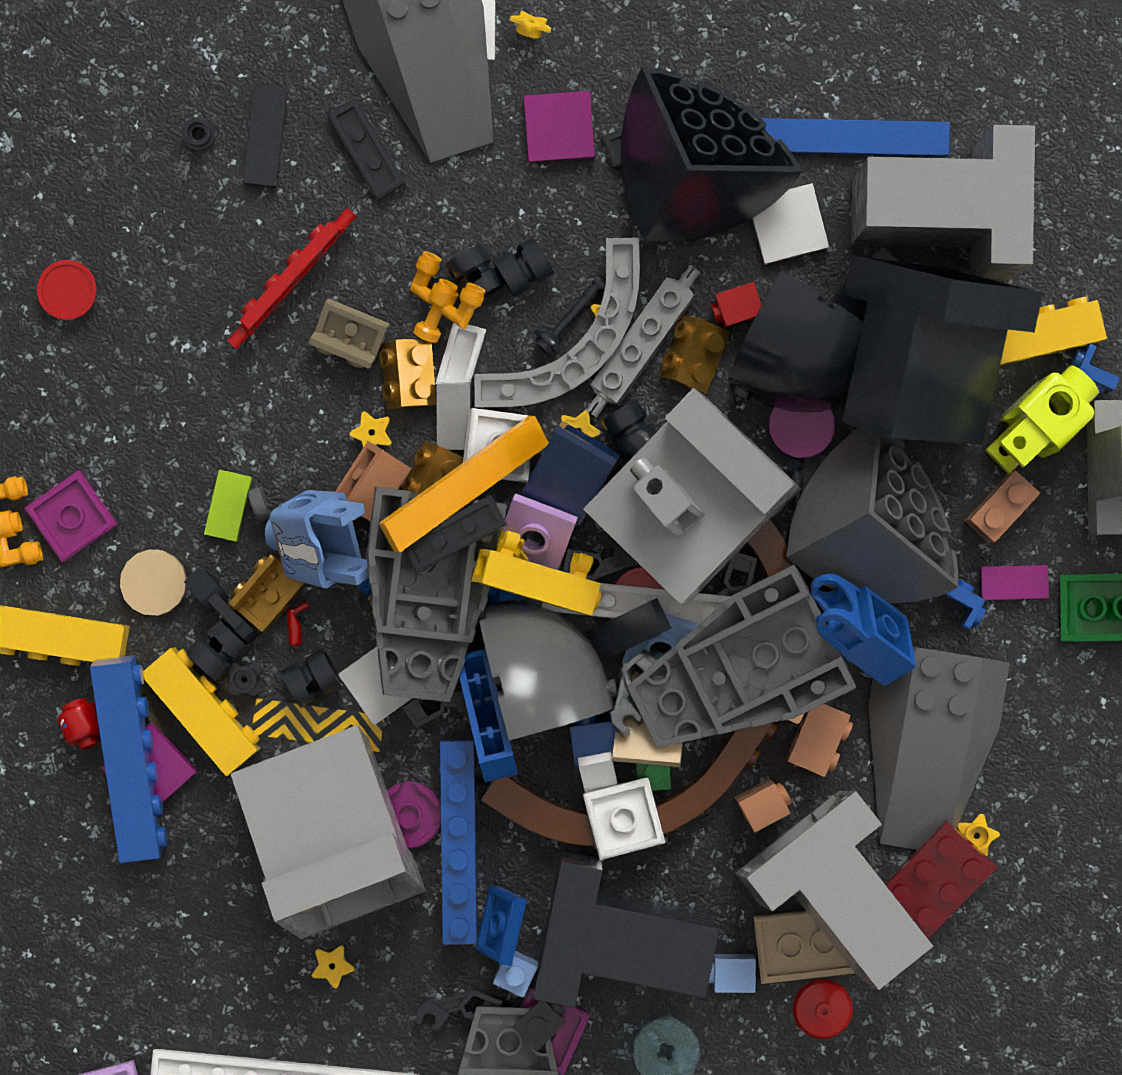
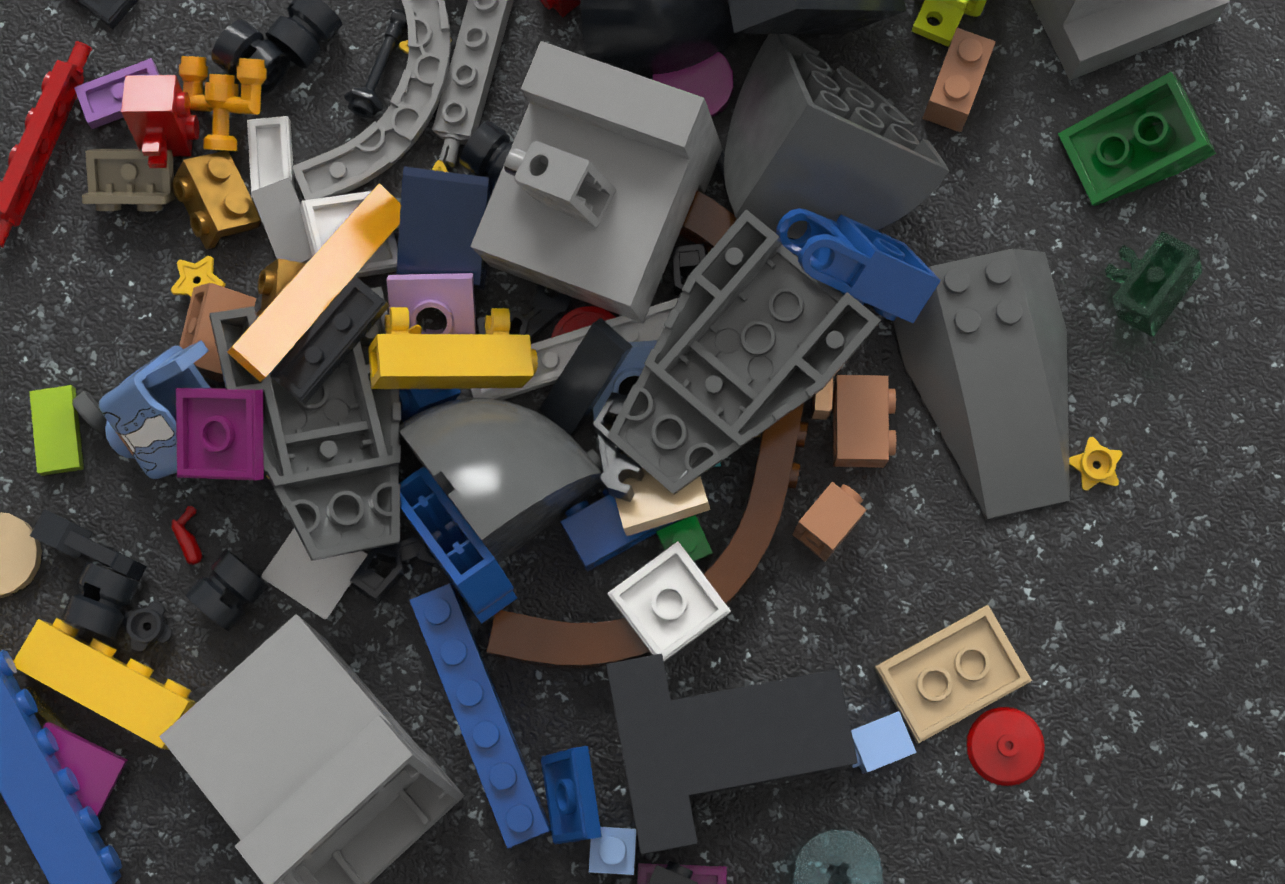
camera: 20 degrees left, 10 degrees down
pearl gold bracket [228,554,307,633] -> none
sticker [252,698,384,752] -> none
magenta tile [387,781,441,848] -> none
white tile [578,752,618,793] -> none
pearl gold bracket [659,315,731,394] -> none
light grey piece [735,791,933,990] -> none
dark red plate [885,820,997,939] -> none
blue bracket [943,579,986,630] -> none
magenta tile [980,565,1049,600] -> none
none -> medium lavender plate [74,58,159,129]
none -> red brick [121,75,199,168]
none -> magenta tile [176,388,264,480]
none -> clear green brick [1105,231,1202,337]

